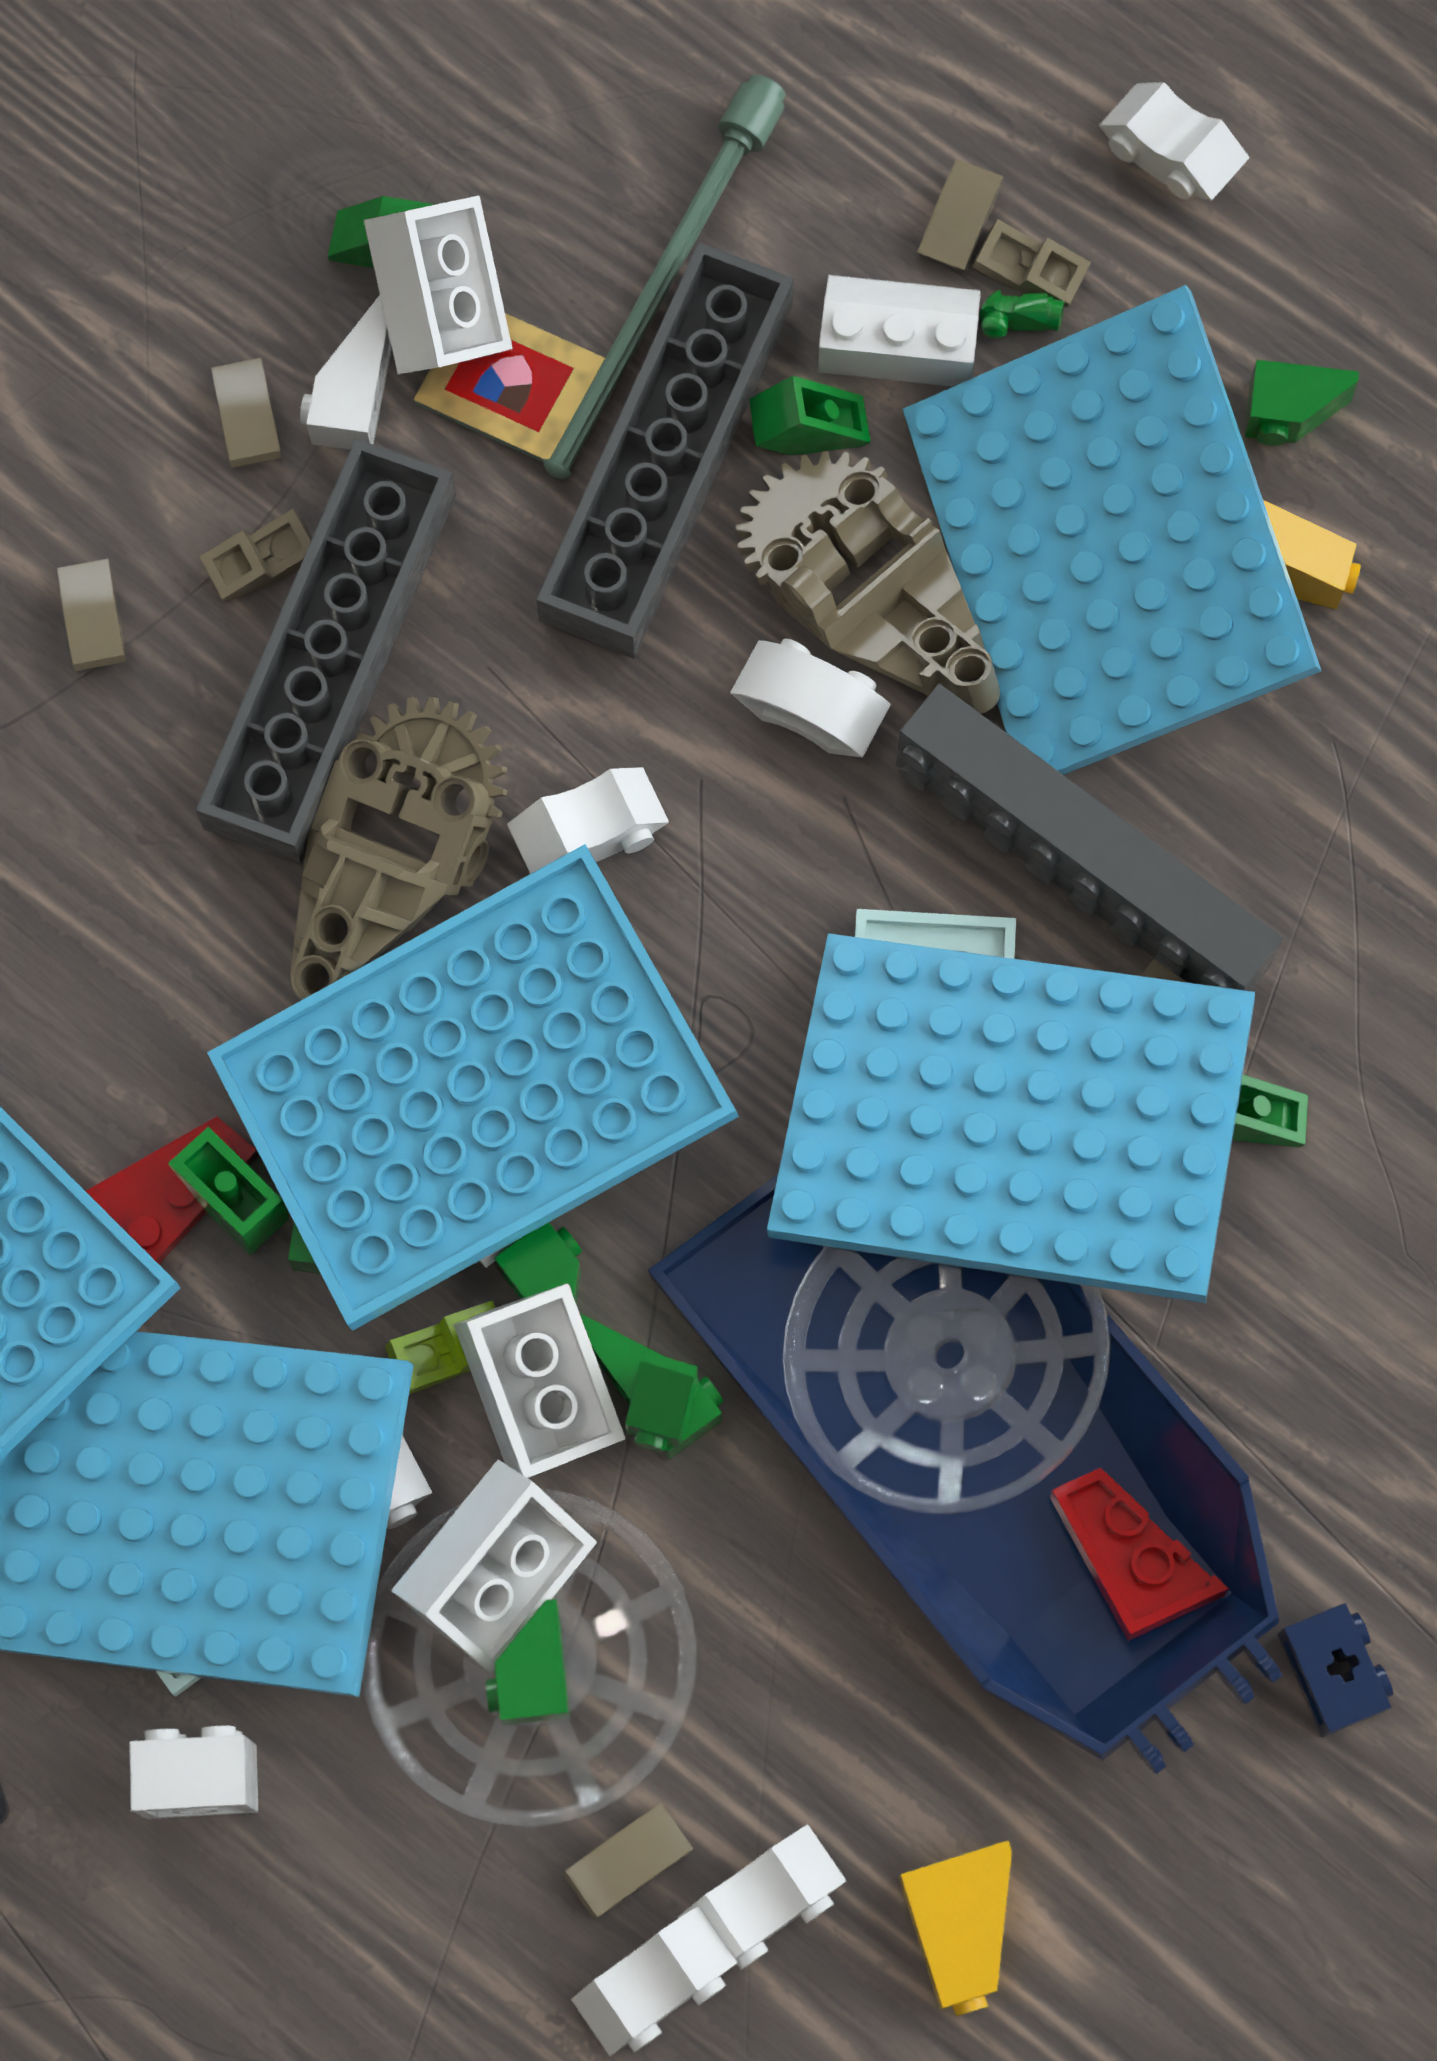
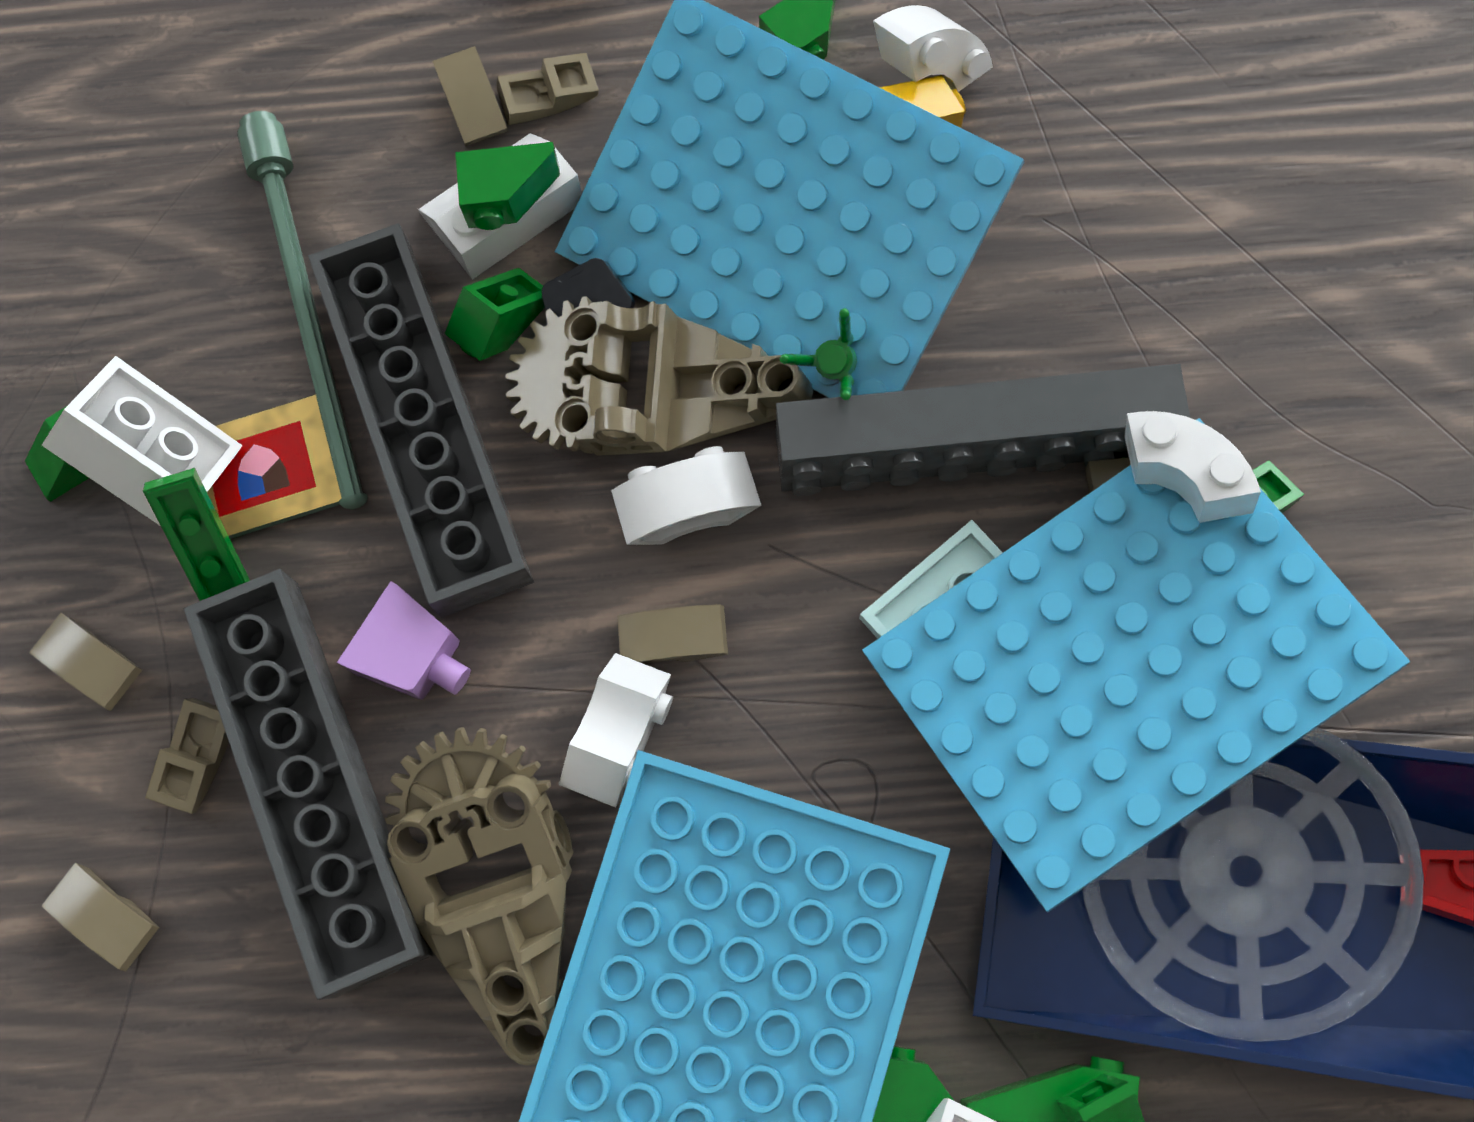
camera: 40 degrees left, 0 degrees up
white slope [300,295,392,450] -> none
green arm [979,290,1065,339] -> none
none -> green tile [143,468,250,601]
none -> lavender torso [337,581,471,700]
none -> green slope [455,142,560,230]
none -> black piece [542,258,635,317]
none -> dark tan slope [617,604,728,665]
none -> green plant [780,308,857,400]
none -> white brick [873,5,993,92]
none -> white brick [1125,411,1261,523]

